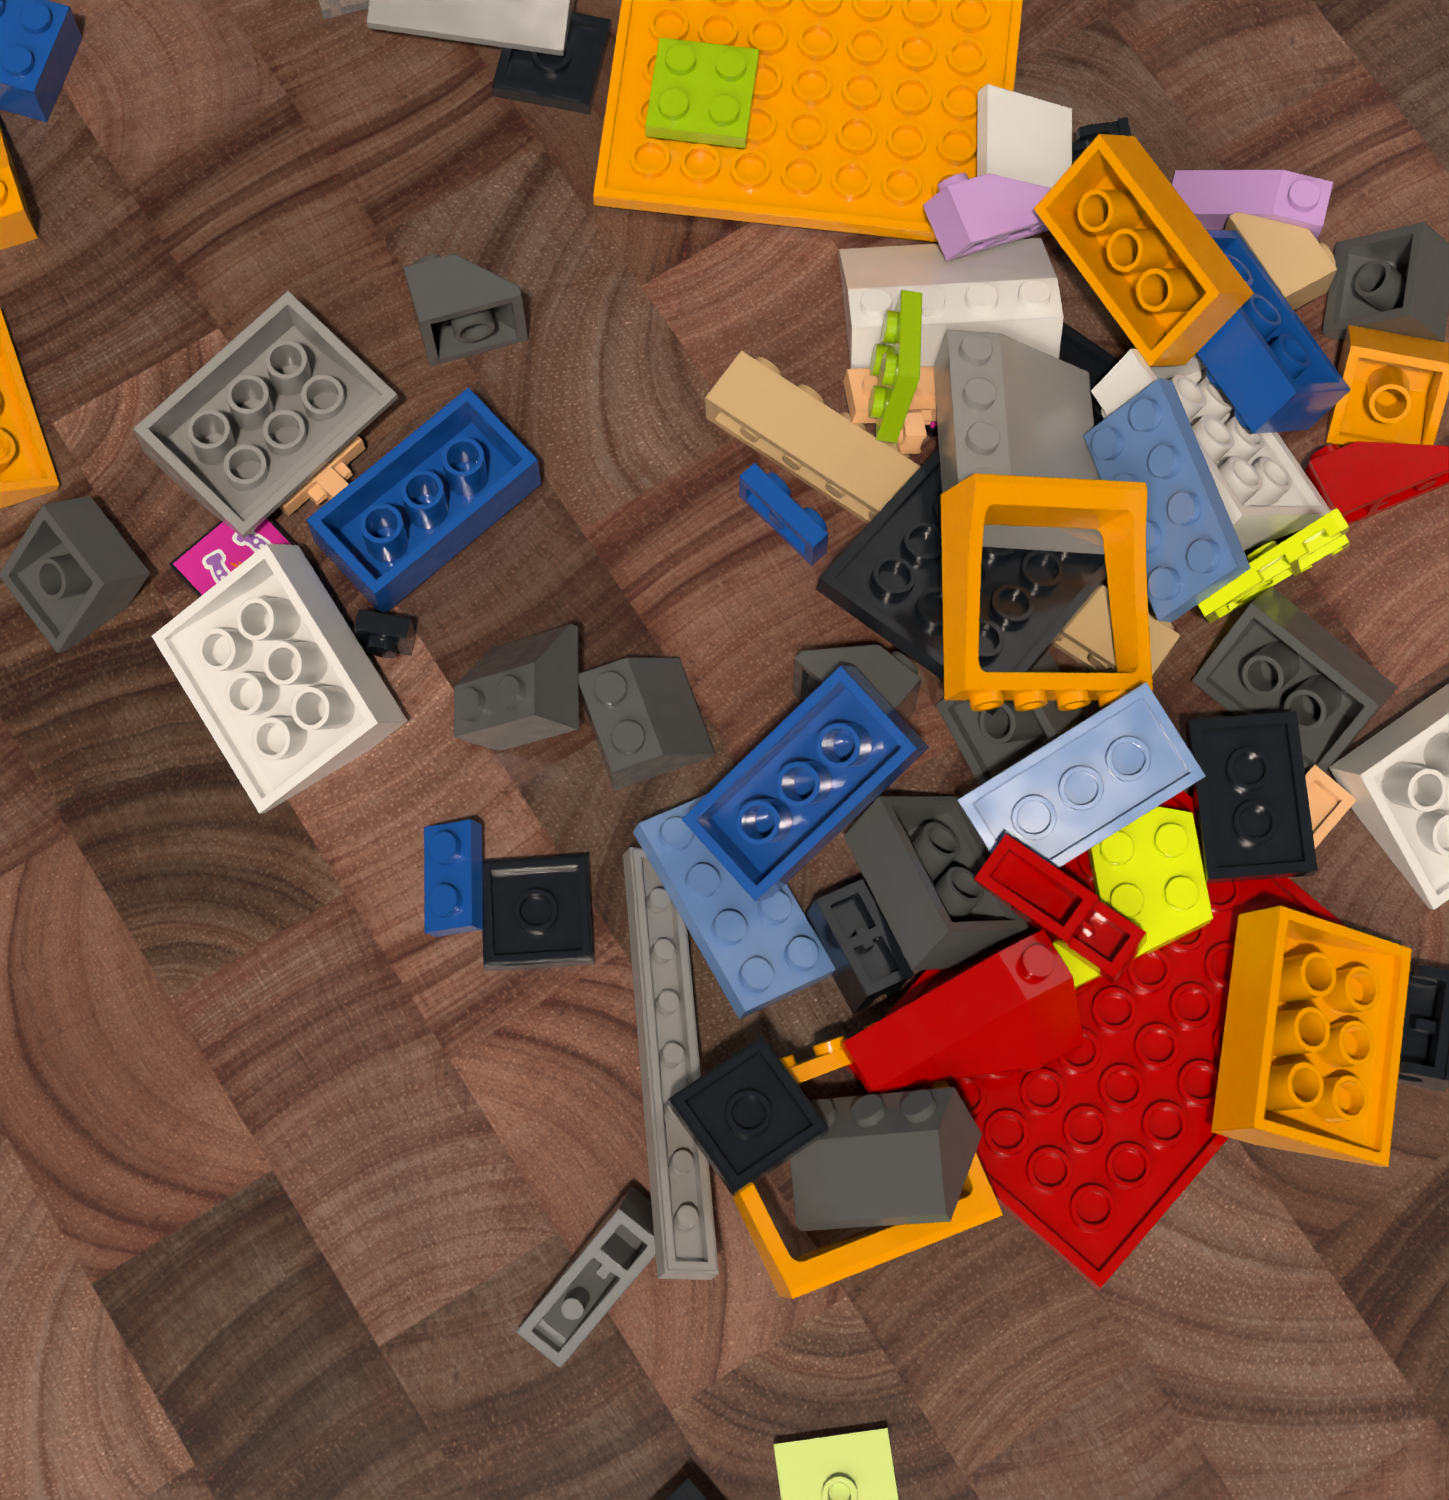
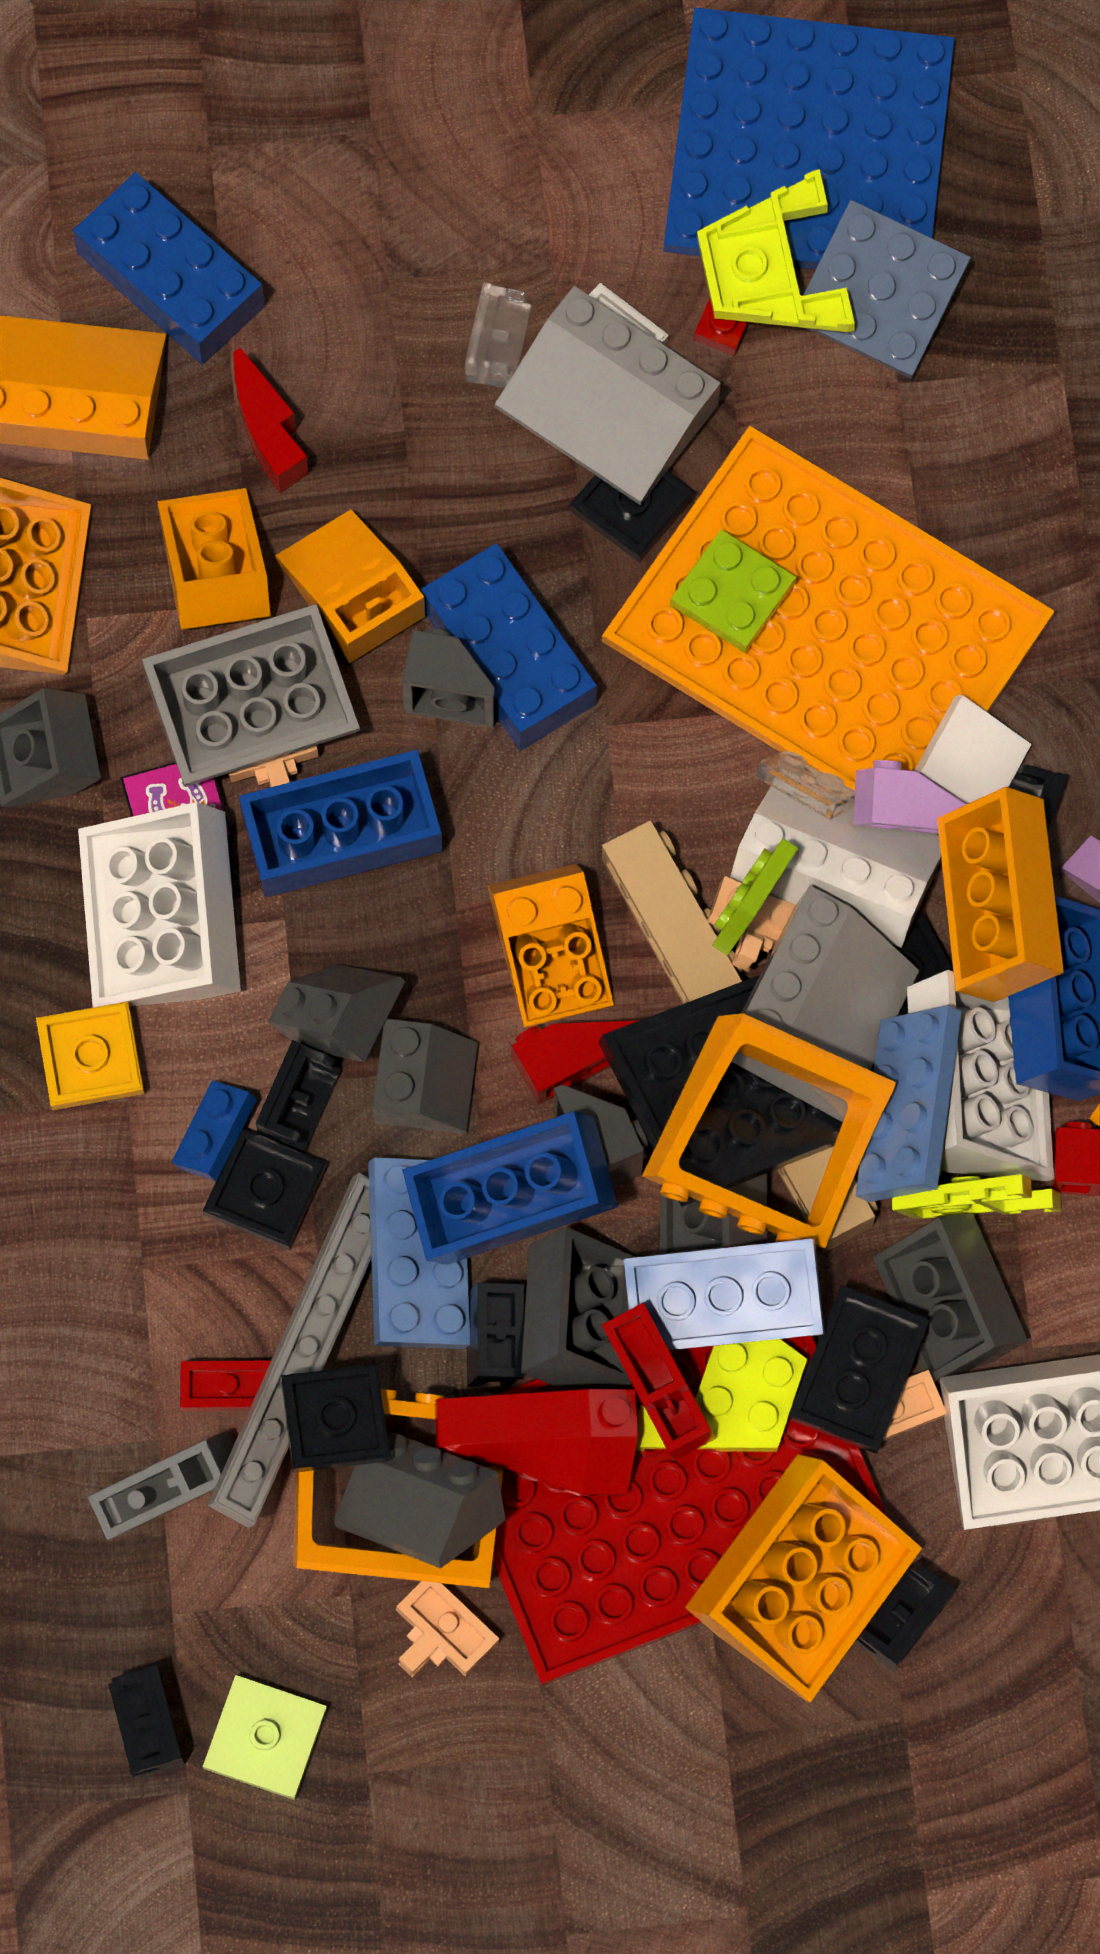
camera: 25 degrees right, 0 degrees up
black plate [354,609,416,658] -> none
blue plate [739,463,828,566] -> none
none -> yellow plate [36,1002,144,1110]
none -> light orange slope [157,488,271,630]
none -> red plate [180,1360,271,1412]
none -> red slope [233,348,309,494]
none -> black hinge [255,1040,341,1154]
none -> light orange slope [275,509,425,664]
none -> light nougat hinge [396,1581,499,1677]
none -> blue brick [420,543,597,751]
none -> light orange slope [487,864,614,1027]
none -> red slope [511,1020,640,1105]
none -> clear plate [755,751,855,820]

